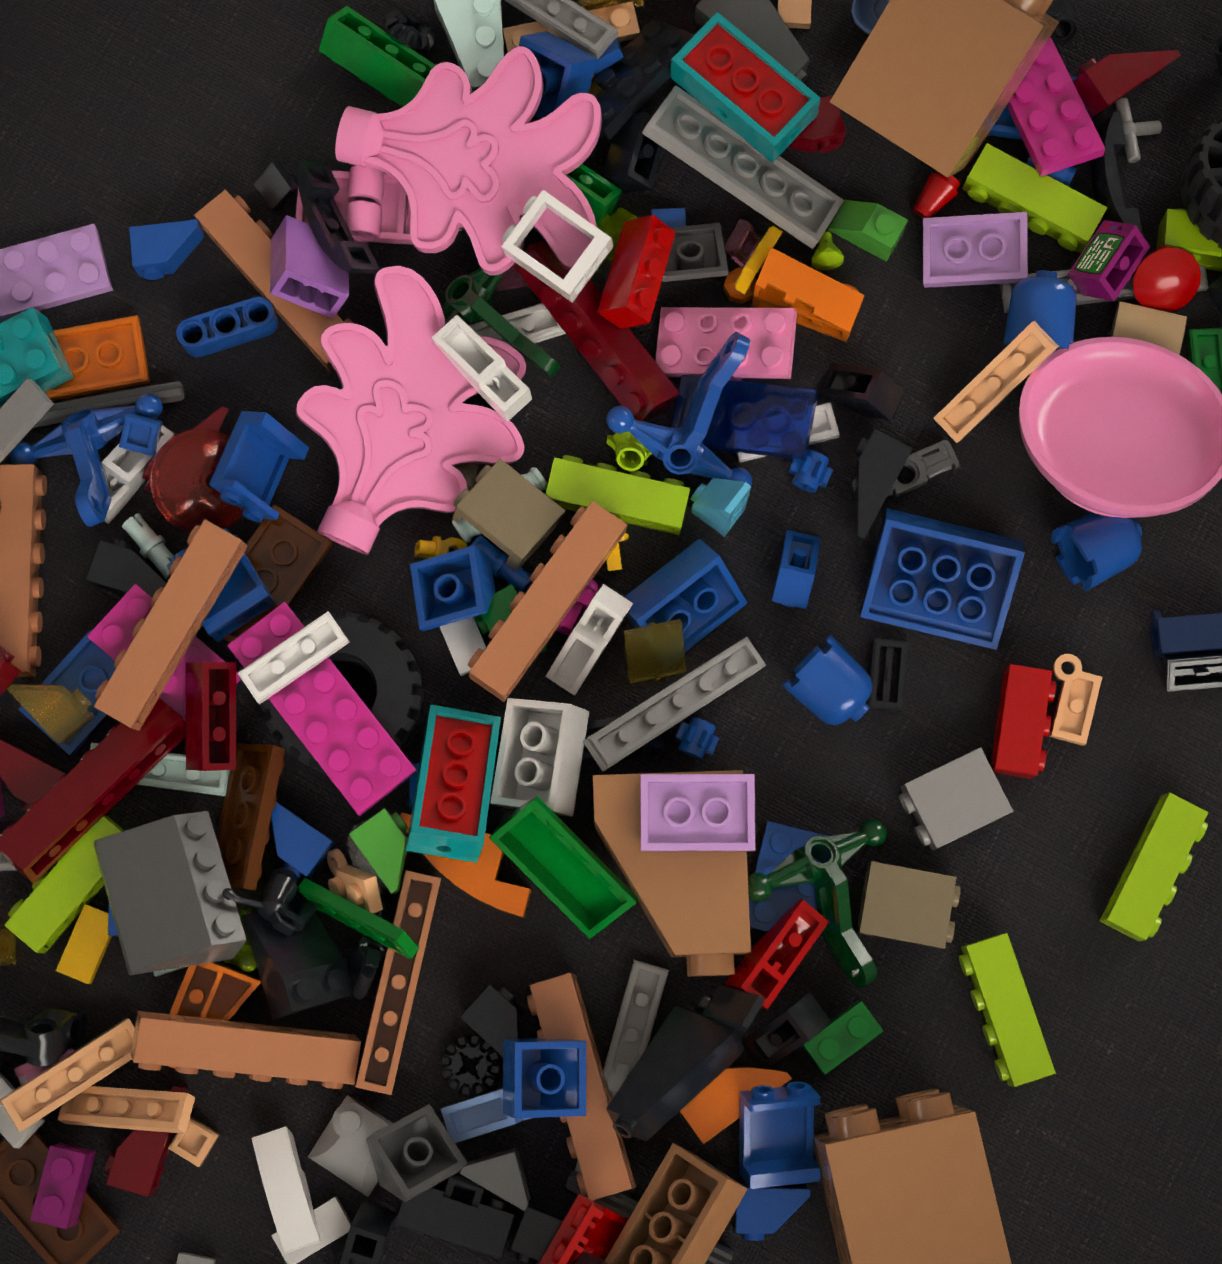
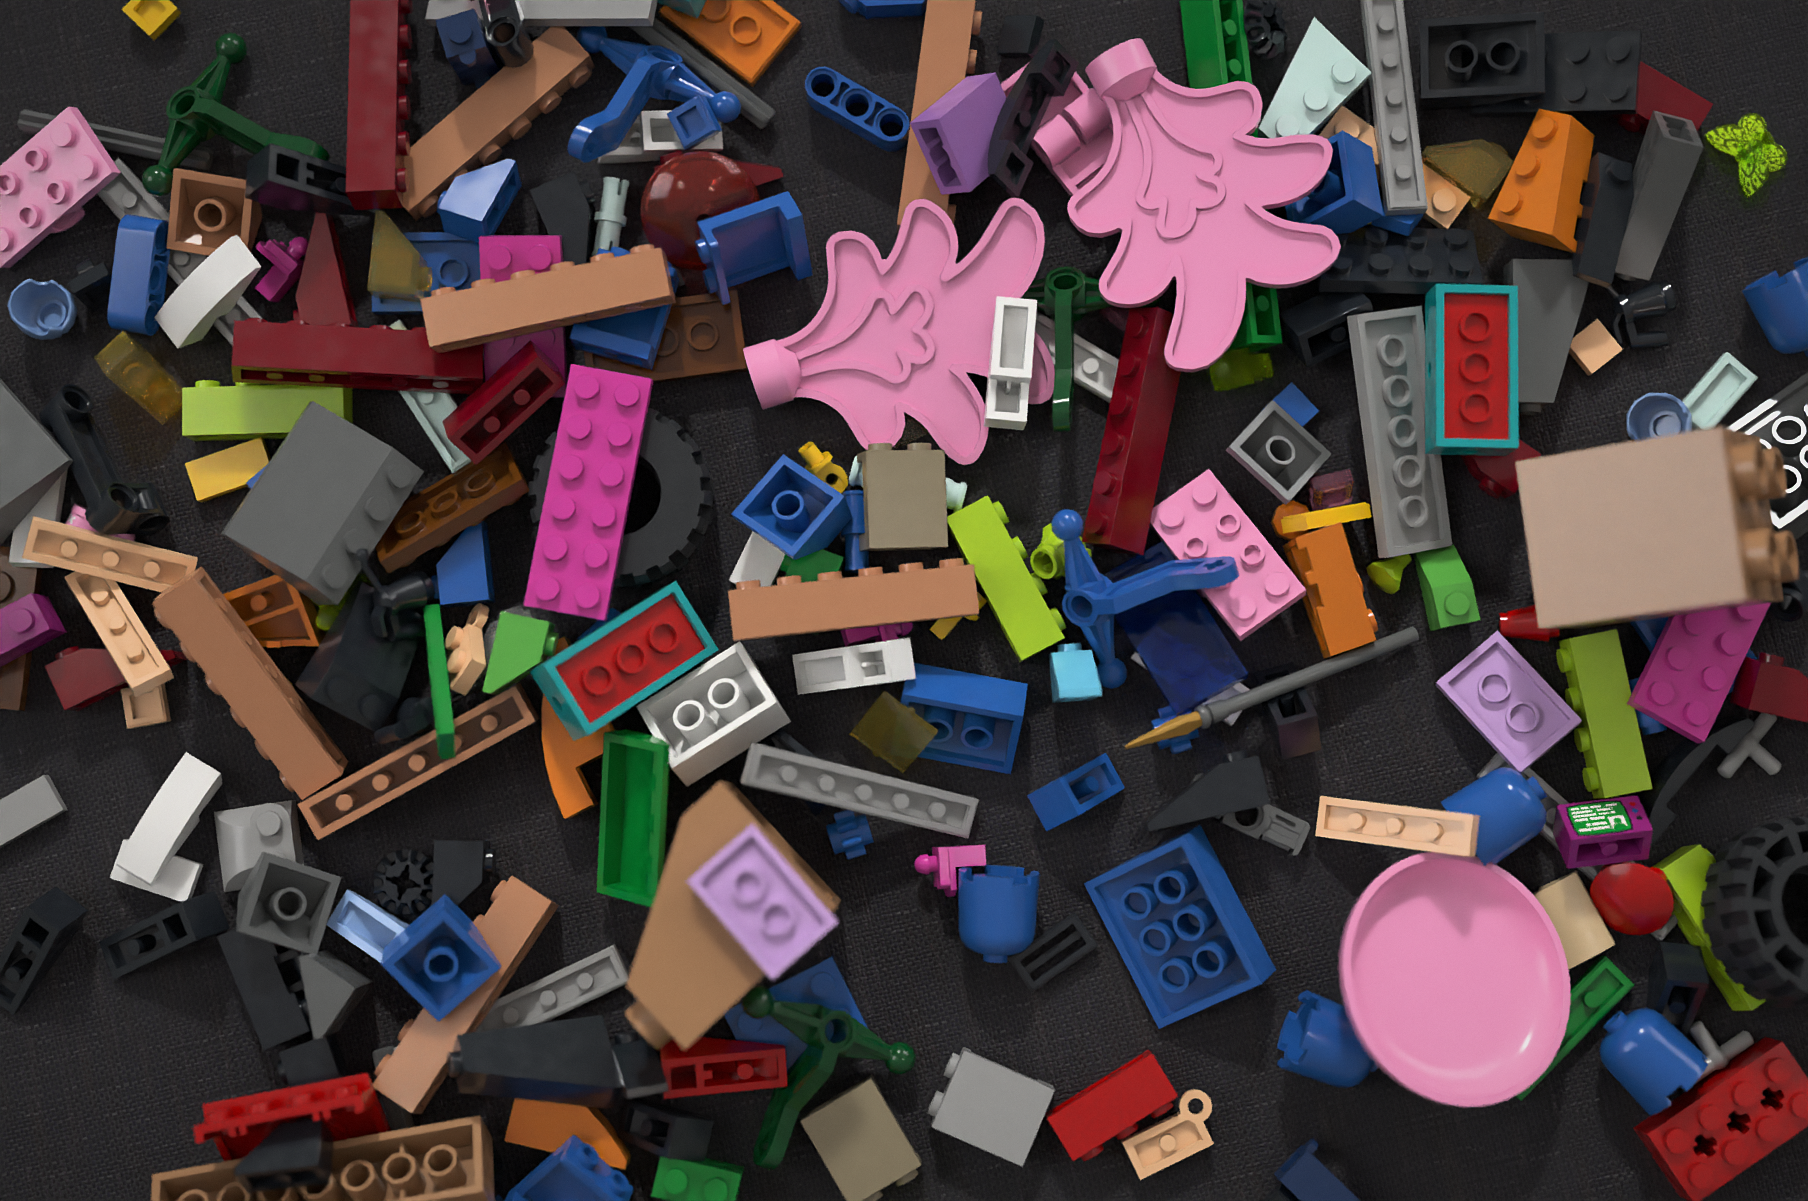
camera: 50 degrees right, 5 degrees up
white tile [238,611,350,704] -> none
white window [501,190,613,303] -> none
red brick [597,215,676,329] -> none
none -> slope [437,159,521,243]
none -> dark pink piece [914,845,986,897]
none -> dark grey piece [1125,626,1419,749]

